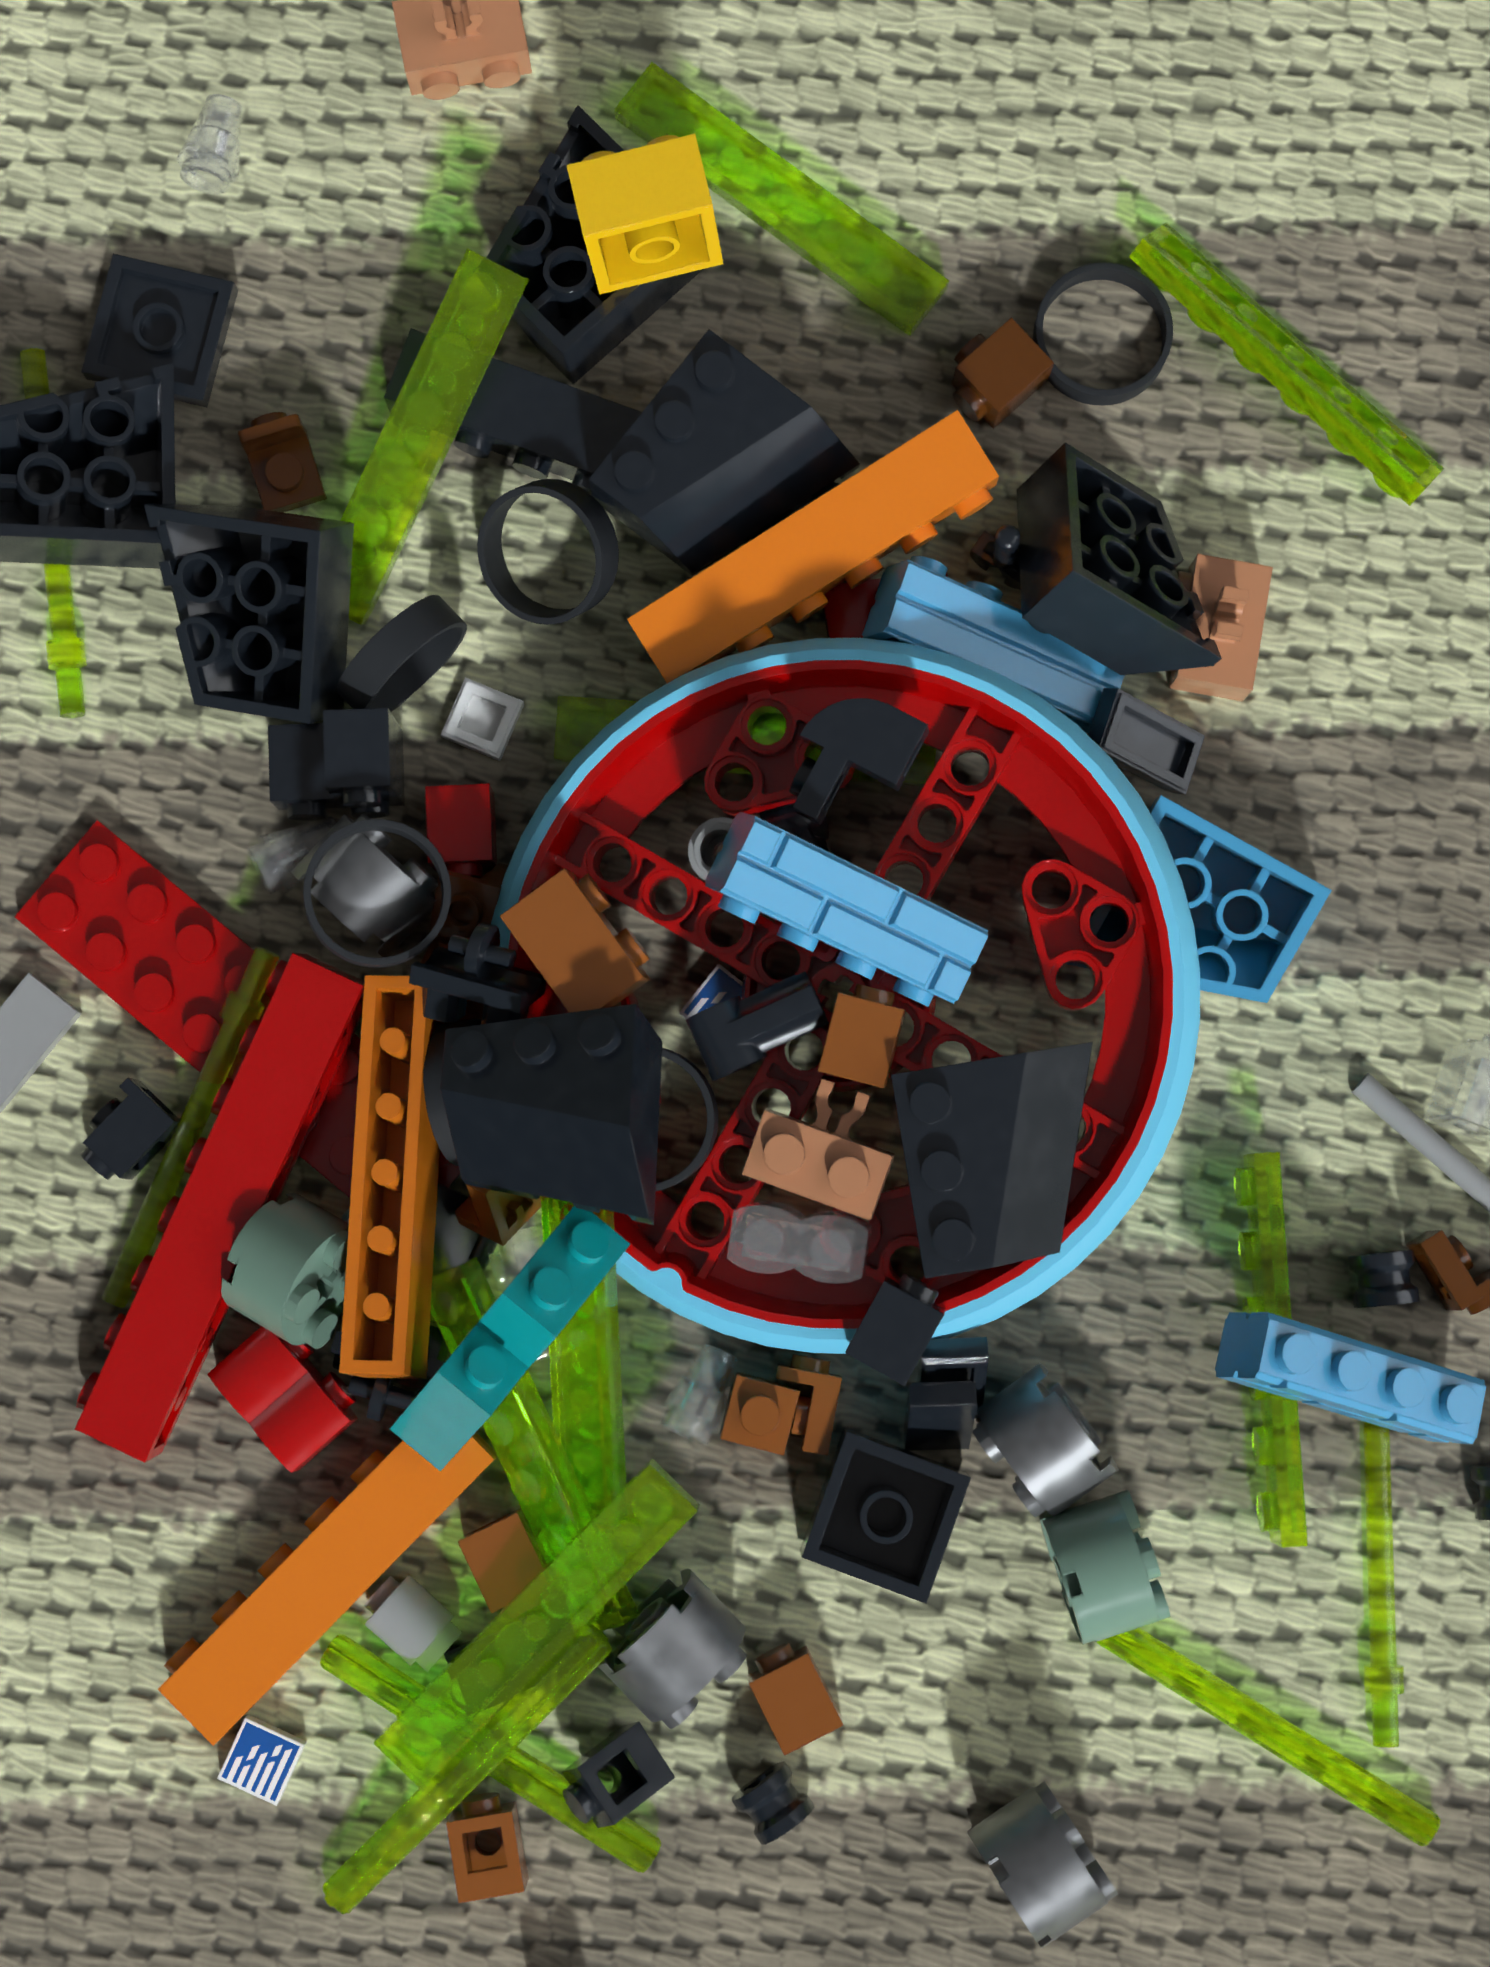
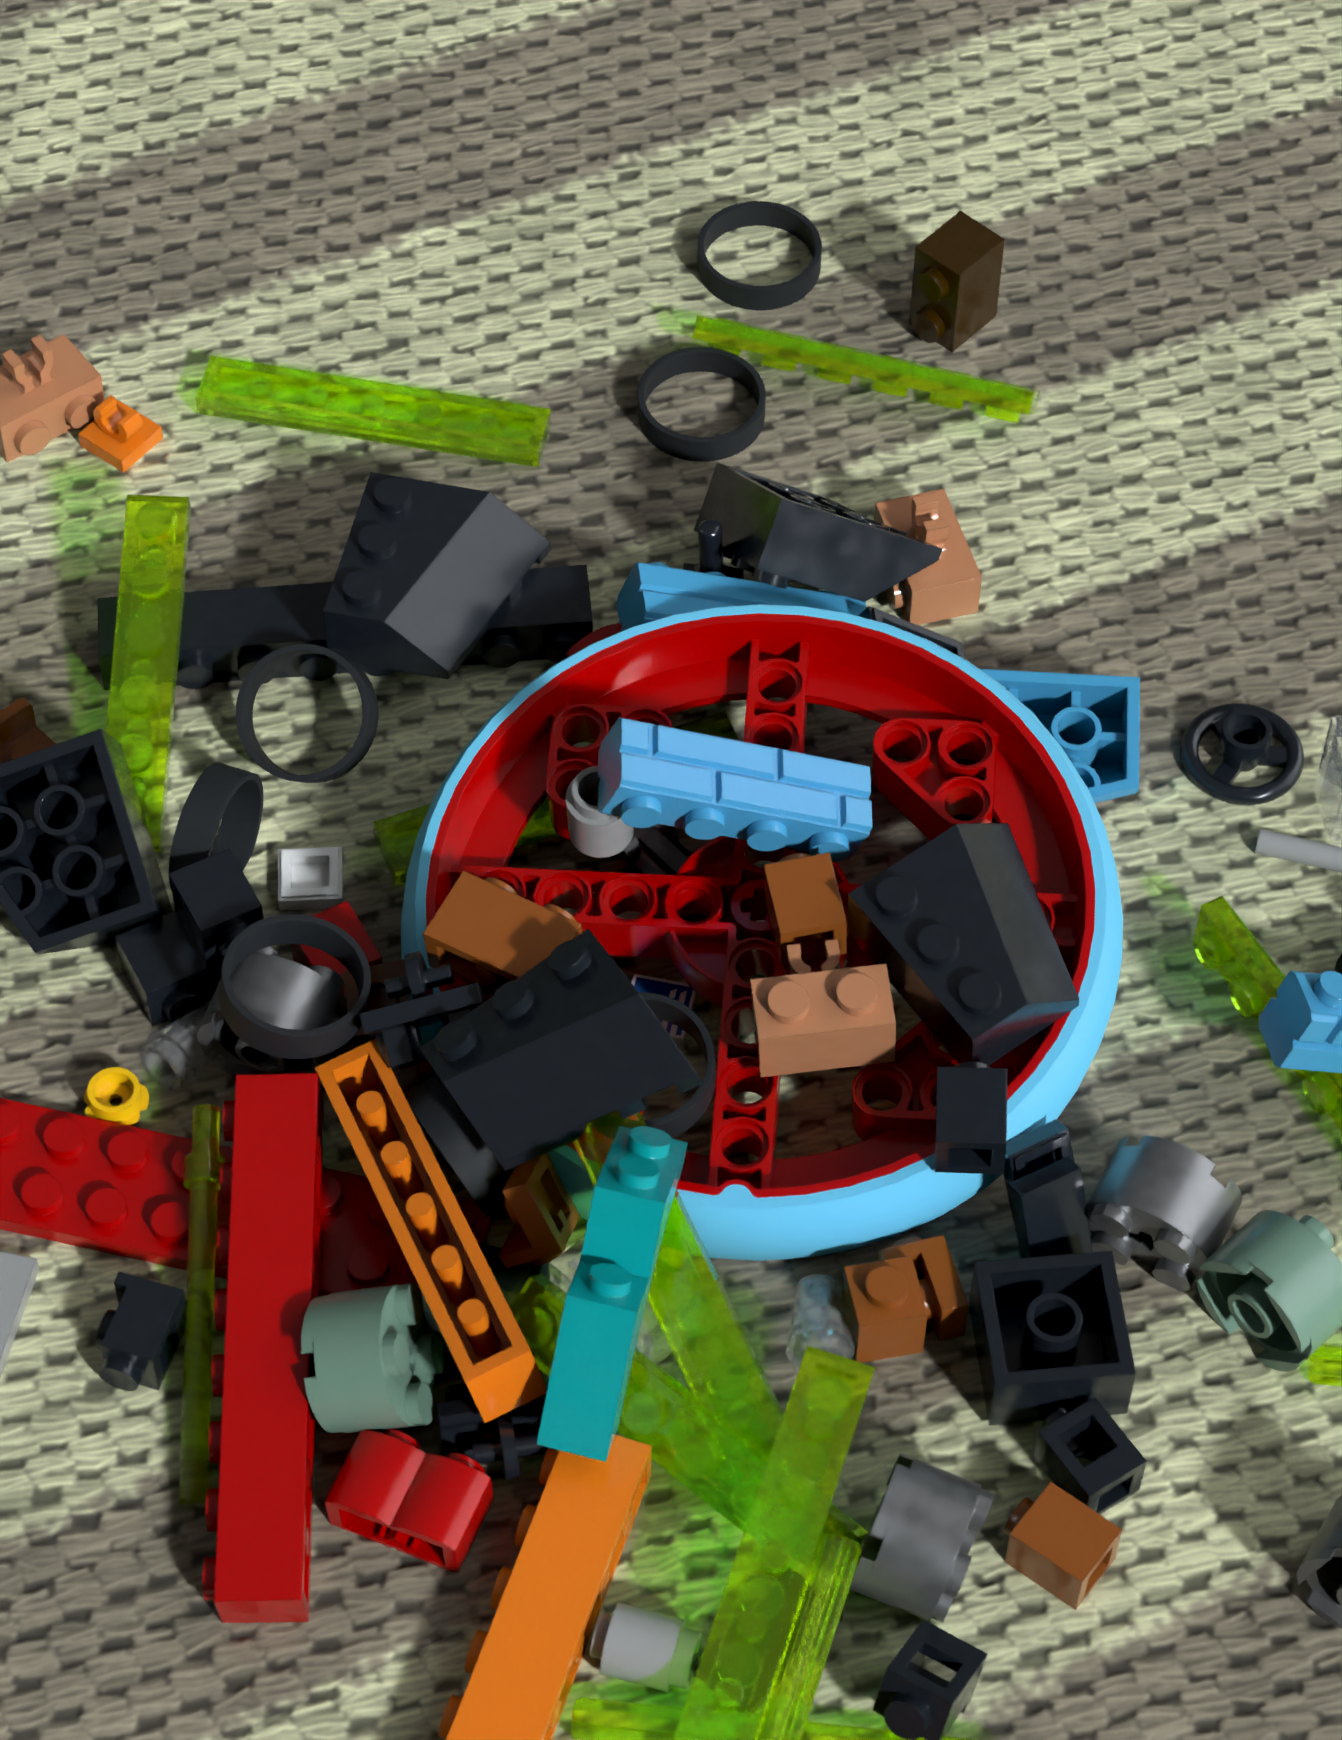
camera: 25 degrees left, 30 degrees down
dark orange brick [458,1507,555,1616] -> none
black wedge [479,105,703,385] -> none
yellow brick [567,133,723,294] -> none
orange brick [627,410,999,683] -> none
black piece [685,971,829,1081] -> none
clear brick [727,1201,872,1284] -> none
black wheel [732,1761,815,1845] -> none
black brick [789,698,929,825] -> none
reddish brown brick [952,317,1054,429] -> none
none -> orange tile [78,395,163,473]
none -> yellow plate [83,1067,149,1126]
none -> black tyre [697,201,822,311]
none -> dark brown brick [909,211,1005,352]
none -> black brick [1033,1397,1147,1514]
none -> black piece [1180,703,1304,805]

